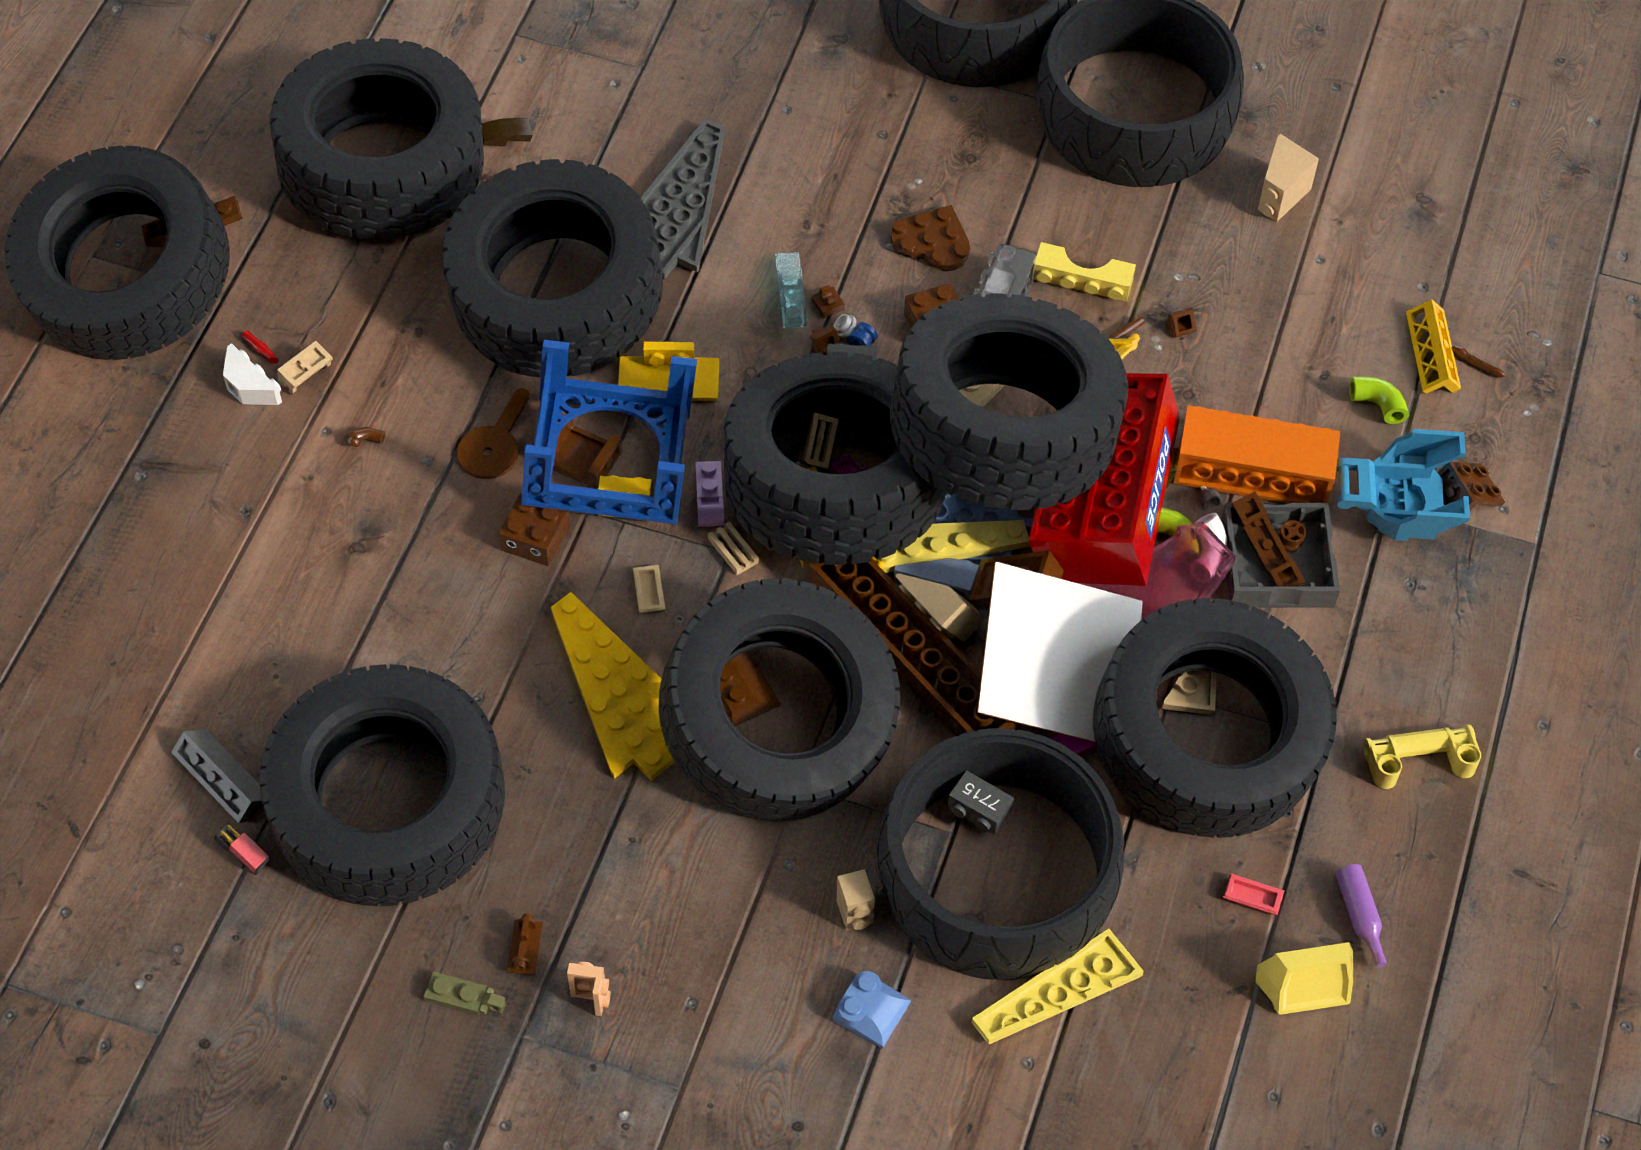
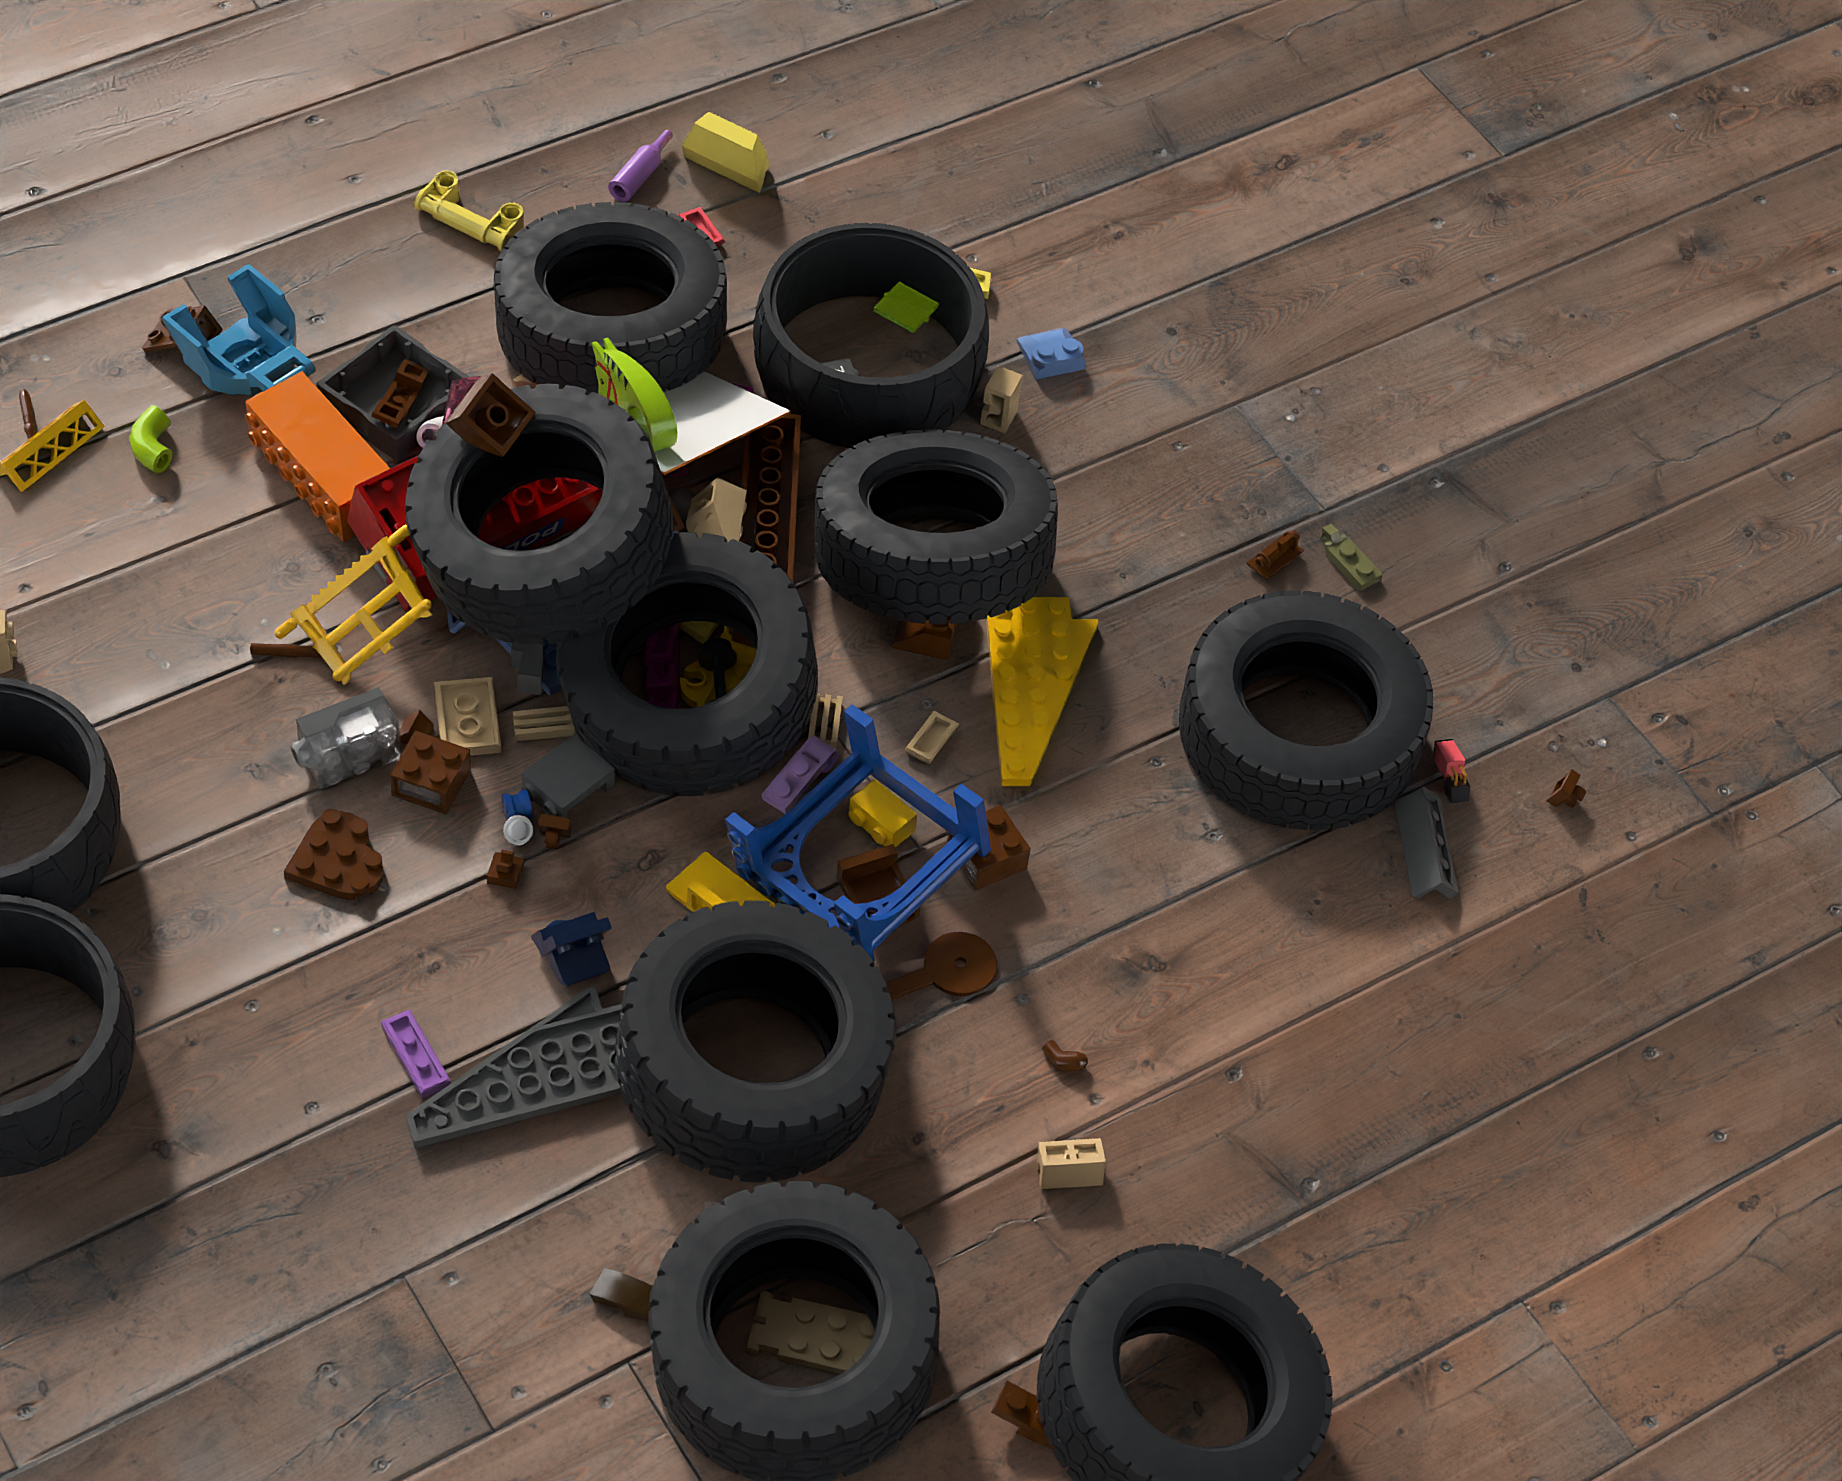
camera: 145 degrees left, 5 degrees down
white slope [223,343,282,405] -> none
red piece [242,330,279,364] -> none
light nougat bracket [567,962,611,1016] -> none
clear light blue slope [775,252,808,328] -> none
light yellow arch [1033,242,1136,302] -> none
reddish brown slope [1166,307,1197,338] -> none
reddish brown wheel [1278,520,1306,553] -> none
none -> medium lavender tile [381,1009,451,1099]
none -> reddish brown slope [445,373,536,457]
none -> dark blue piece [531,912,612,986]
none -> lime animal [591,338,678,452]
none -> clear neon green piece [874,282,939,333]
none -> reddish brown tile [1546,769,1586,808]

